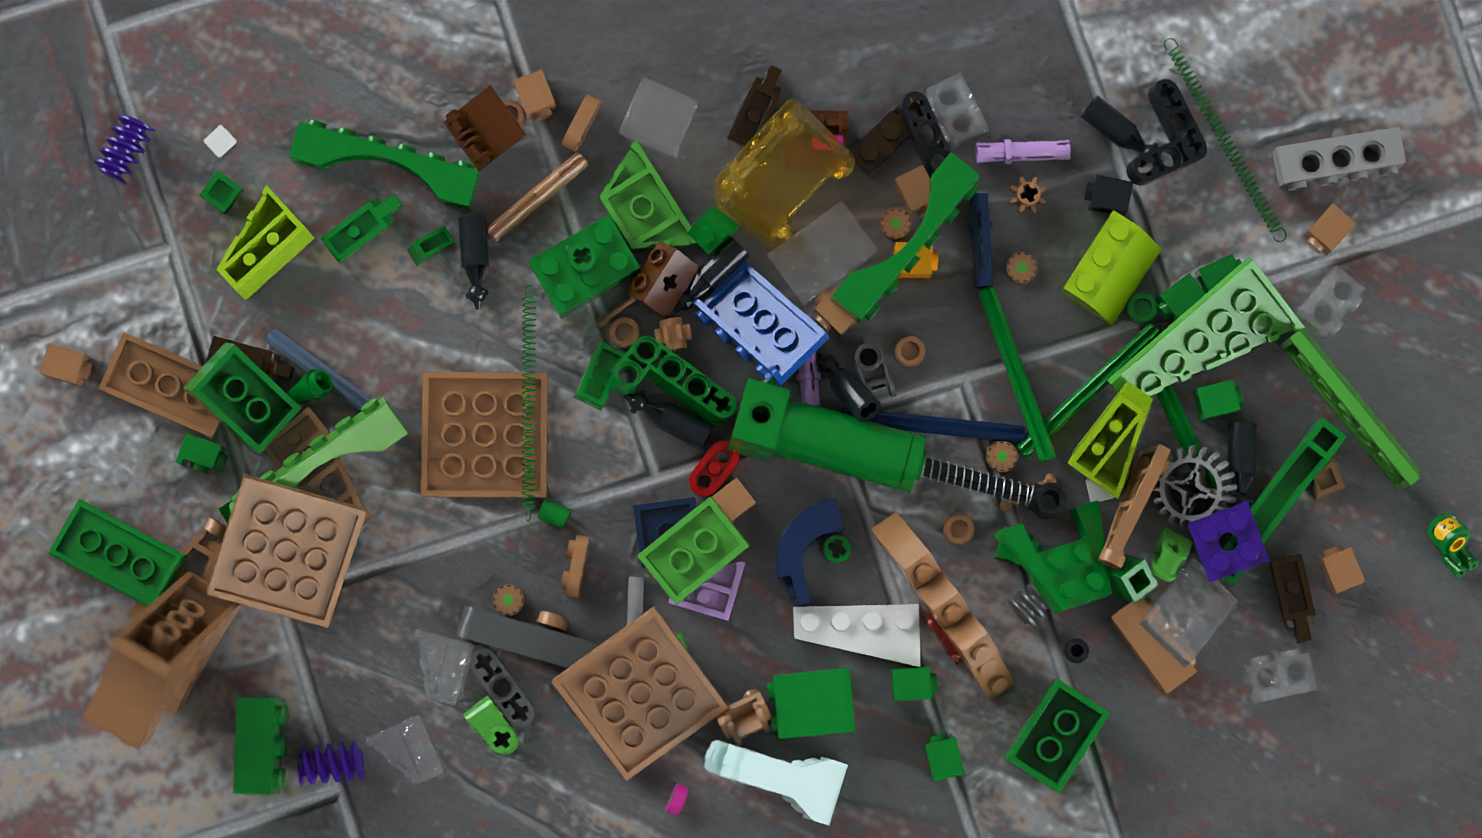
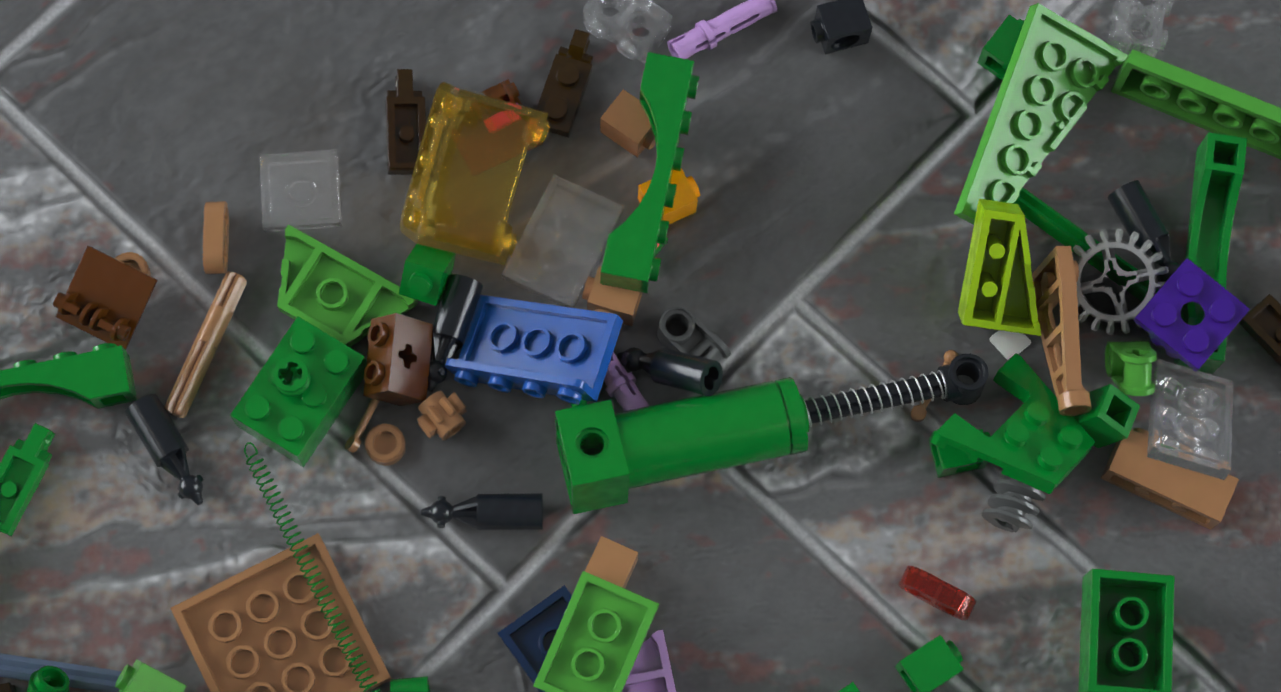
camera: 30 degrees left, 10 degrees down
green piece [407,226,455,266] -> none
medium nougat brick [513,69,557,121] -> none
green plate [573,341,626,411] -> none
green beam [610,336,737,426] -> none
red plate [689,441,740,498] -> none
dark blue arch [776,499,844,607] -> none
white wing [793,604,920,667] -> none
green bush [823,535,851,564] -> none
dark blue axle [840,407,1025,443] -> none
medium nougat arch [871,512,1015,701] -> none
medium nougat tile [880,208,911,240] -> none
medium nougat tile [894,336,926,368] -> none
black beam [898,91,964,199] -> none
medium nougat tile [943,514,975,546] -> none
dark blue pin [968,193,994,288] -> none
green axle [979,287,1055,463] -> none
medium nougat tile [986,441,1018,473] -> none
medium nougat tile [1006,252,1038,284] -> none
medium nougat gear [1009,176,1047,215] -> none
green axle [1017,323,1161,458] -> none
lime slope [1060,210,1162,326] -> none
black pin [1063,638,1089,663] -> none
green tile [1126,292,1158,325] -> none
green brick [1156,273,1205,322] -> none
green brick [1192,380,1243,421] -> none
medium nougat tile [1312,459,1345,500] -> none

